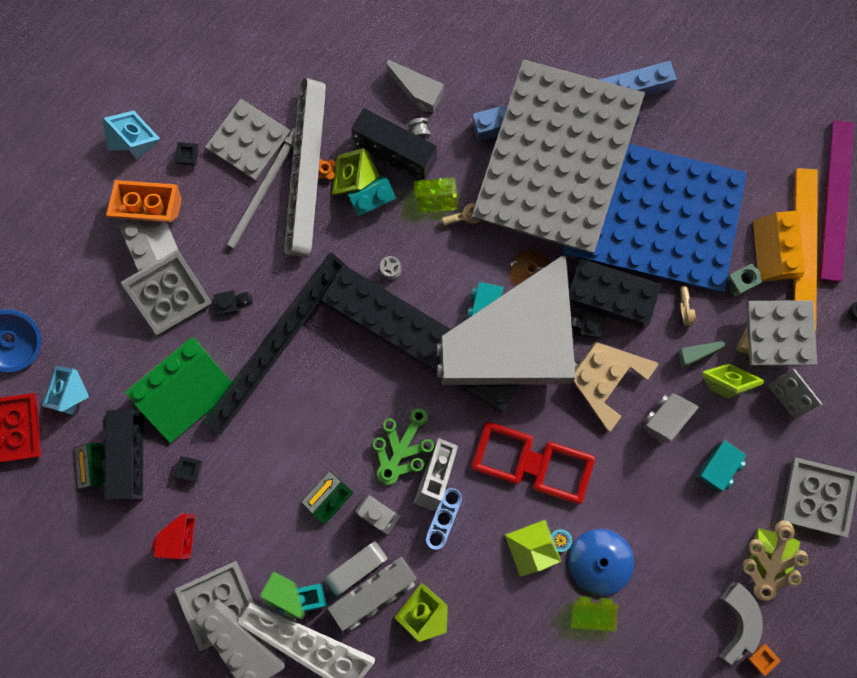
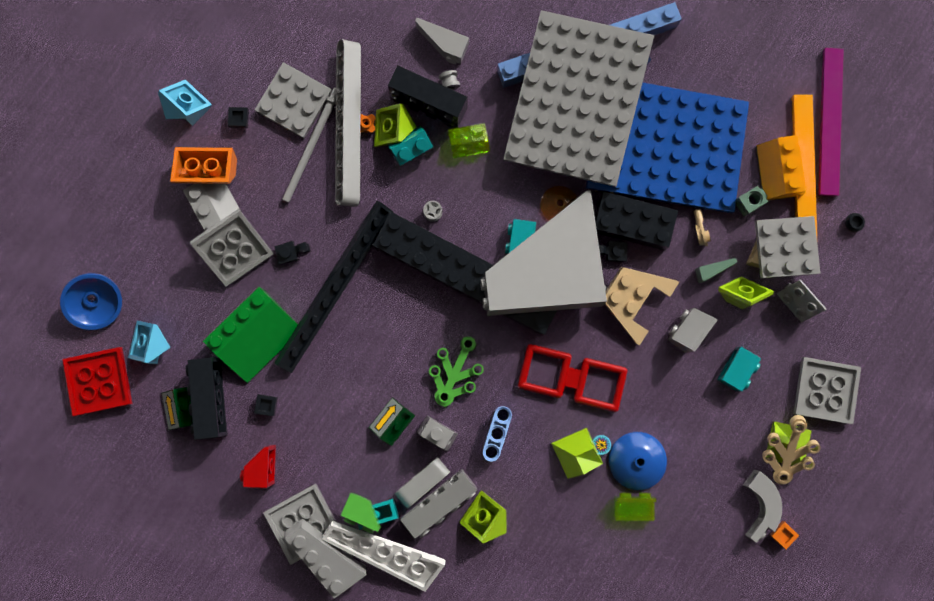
camera: 10 degrees left, 5 degrees up
light grey slope [414,438,458,511] -> none
tan plate [442,203,481,226] -> none

